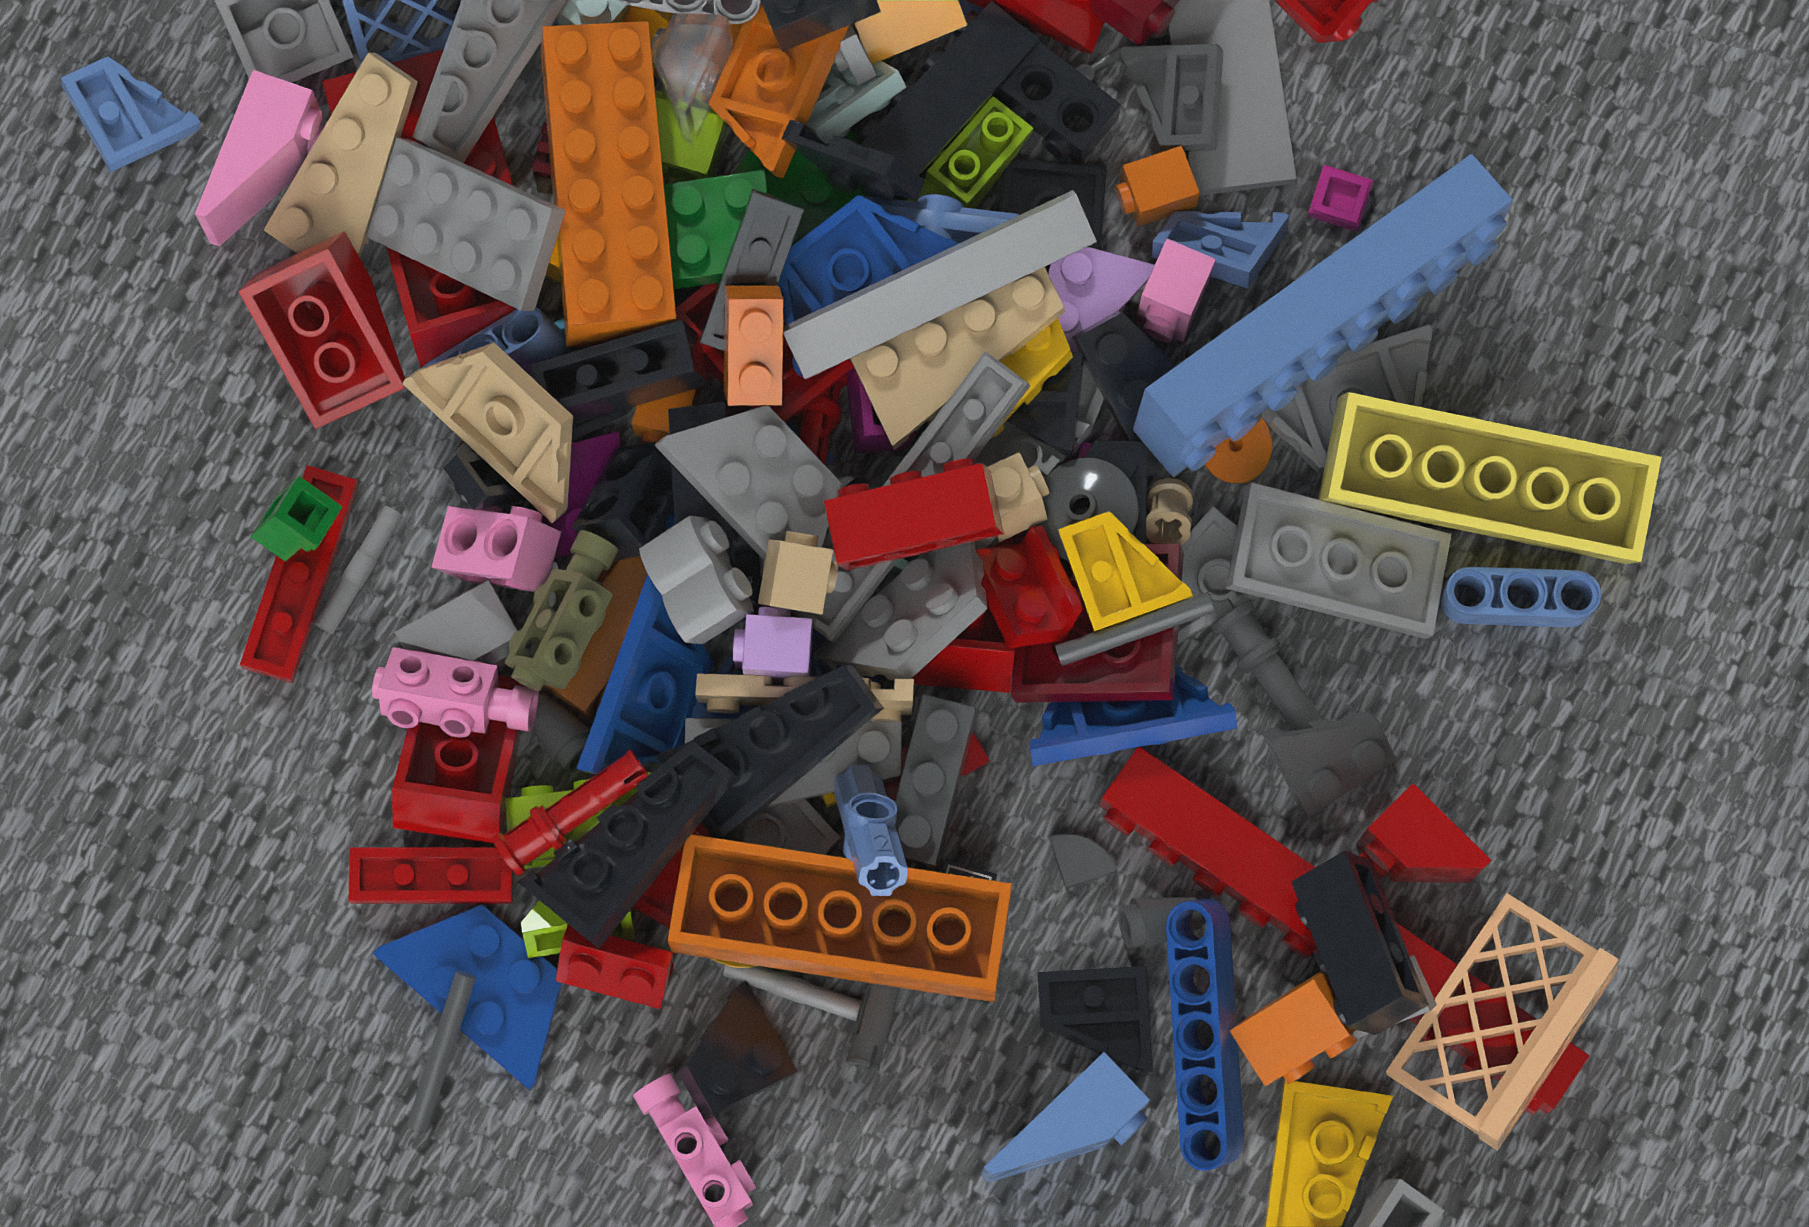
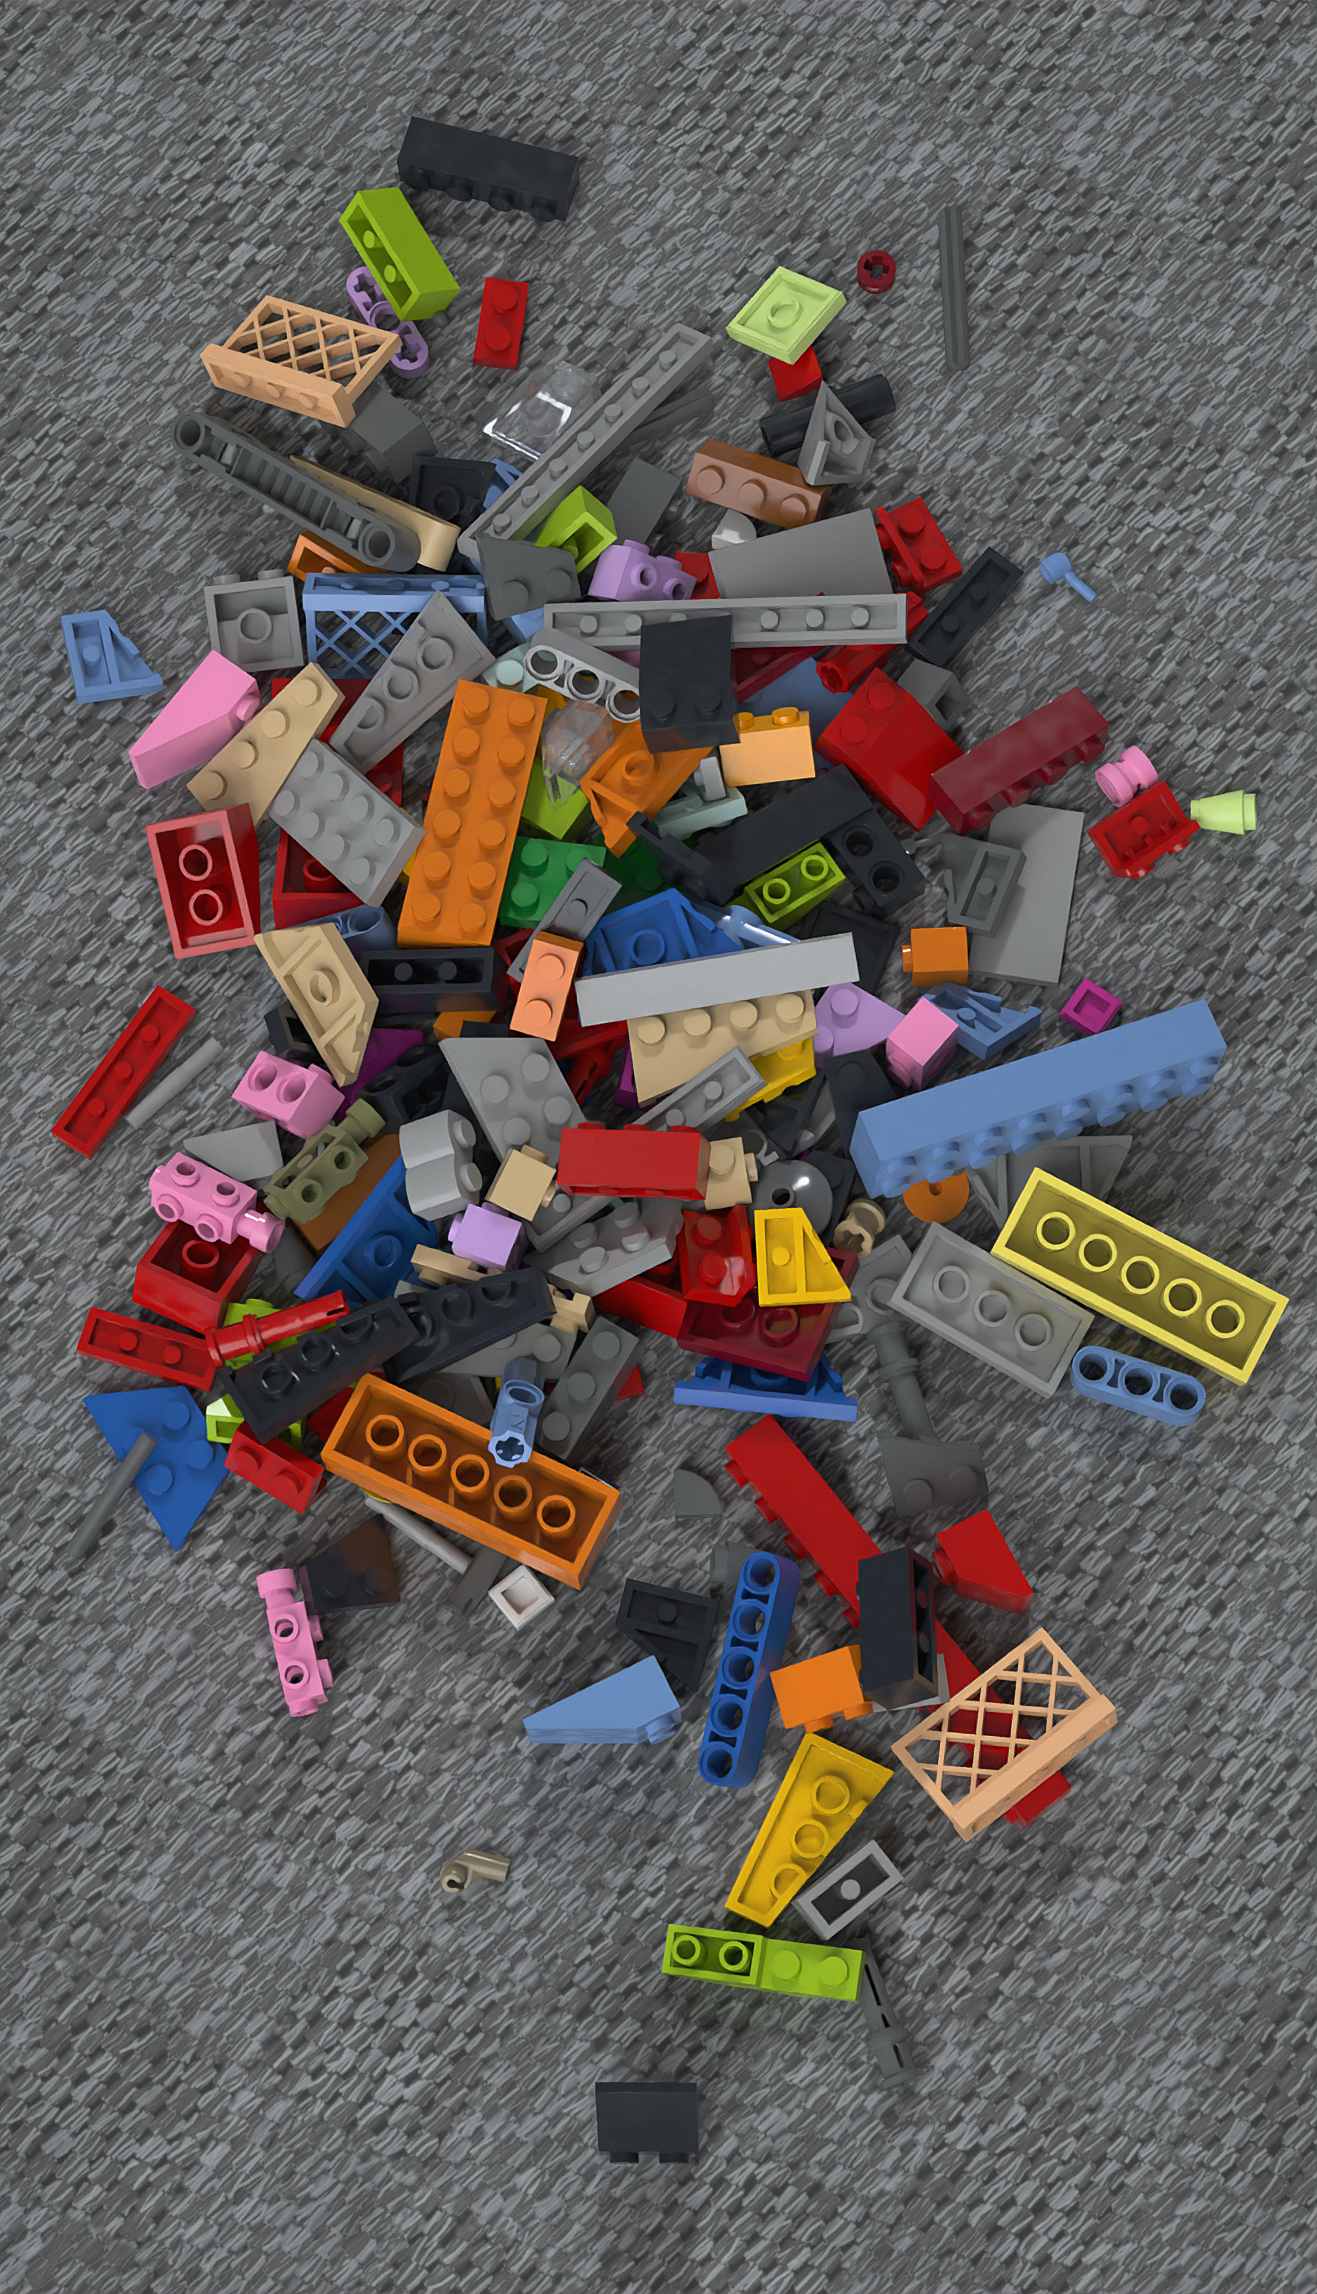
camera: 25 degrees right, 5 degrees down
green brick [250,476,343,561] -> none
dark grey bar [1055,591,1216,666] -> none
none -> white tile [488,1564,555,1631]

